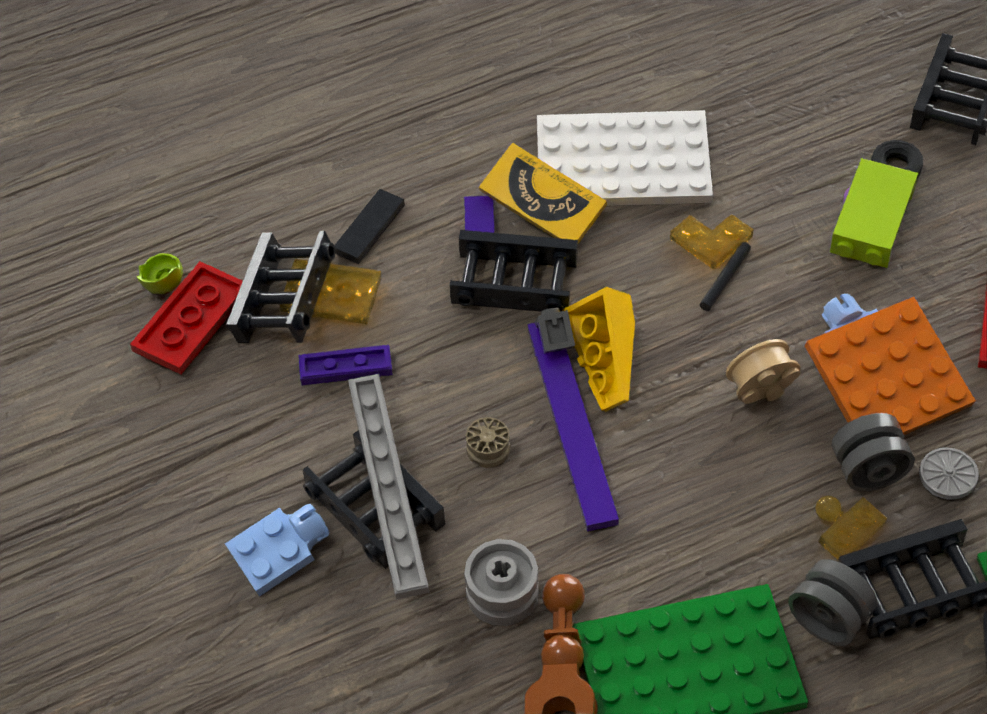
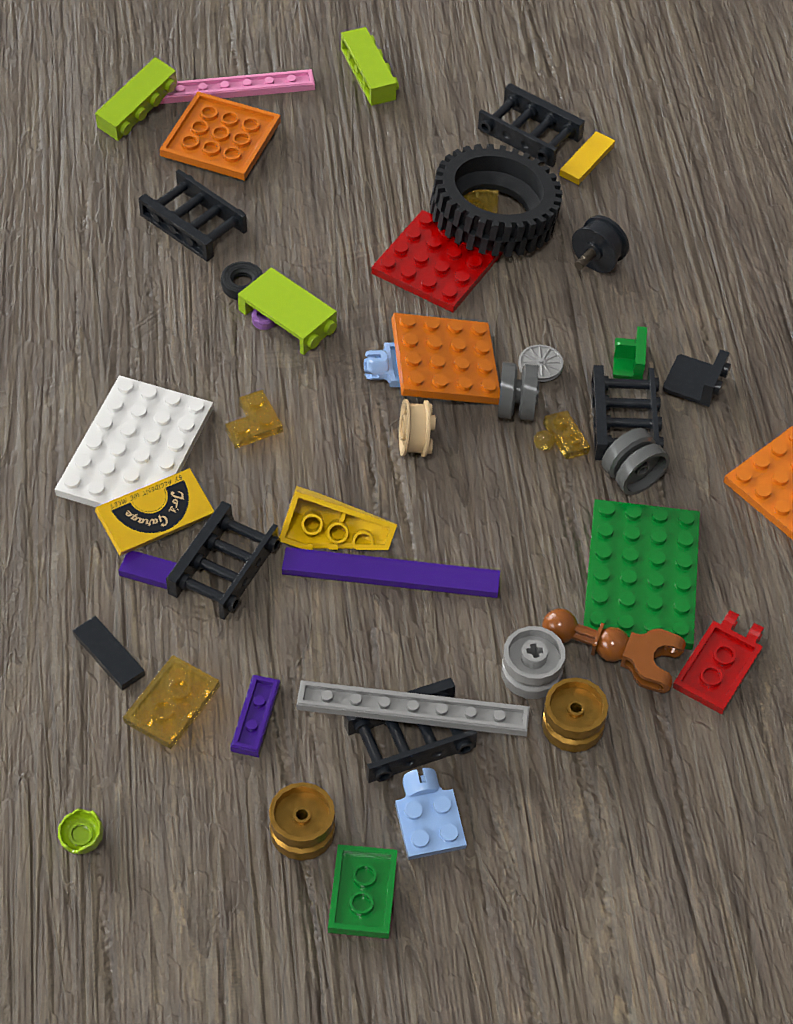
camera: 75 degrees left, 0 degrees up
red plate [130,261,243,375] -> none
black fence [226,231,336,343] -> none
dark tan wheel [466,417,510,468] -> none
dark grey bracket [535,308,575,354] -> none
black bar [699,242,751,311] -> none
none -> pearl gold wheel [269,782,335,861]
none -> green plate [328,844,398,939]
none -> pearl gold wheel [542,677,609,752]

